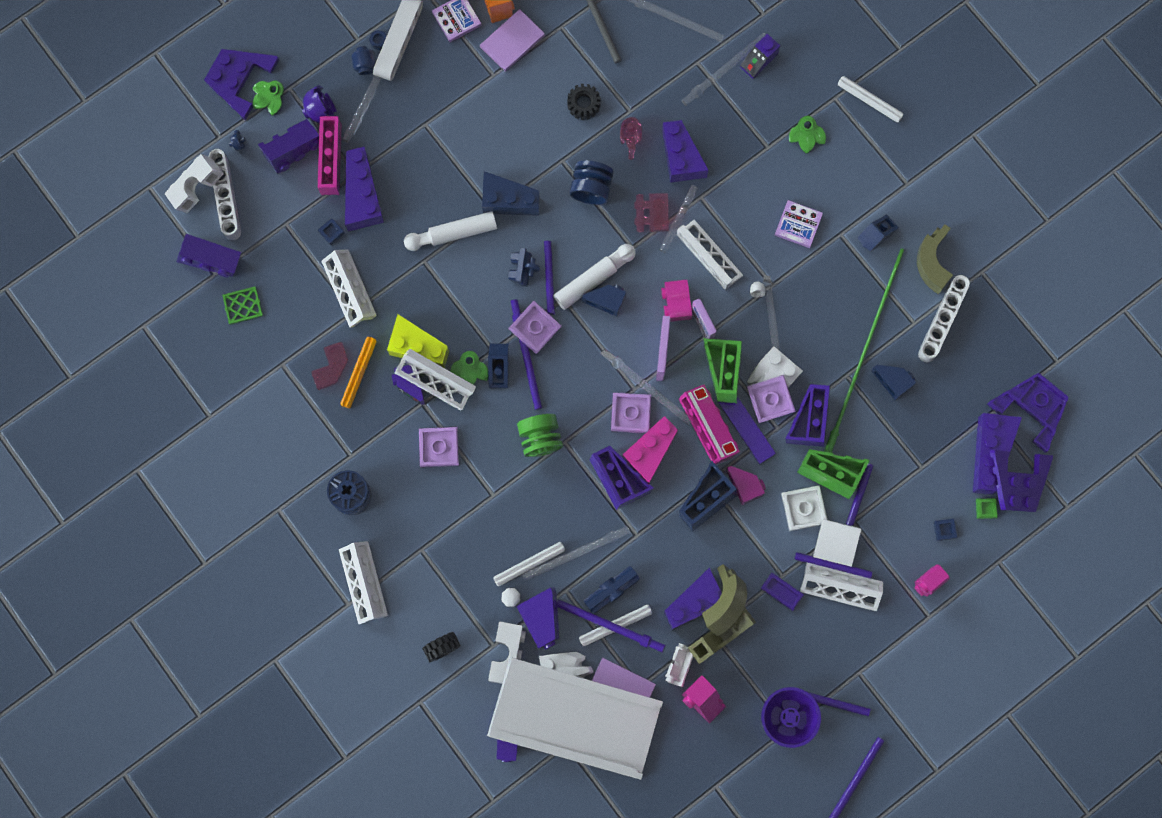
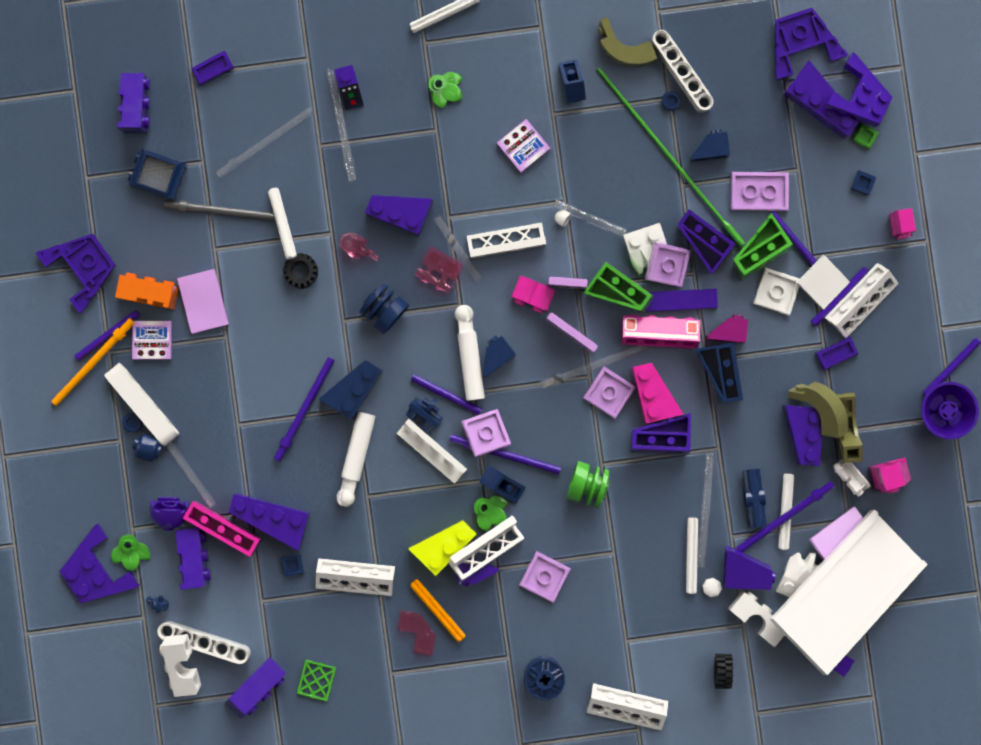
camera: 65 degrees left, 10 degrees up
none -> white axle [268,188,297,260]
none -> dark purple bar [274,357,335,461]
none -> white fence [397,419,467,484]
none -> dark blue tile [661,91,681,111]
none -> lavender tile [731,172,789,211]

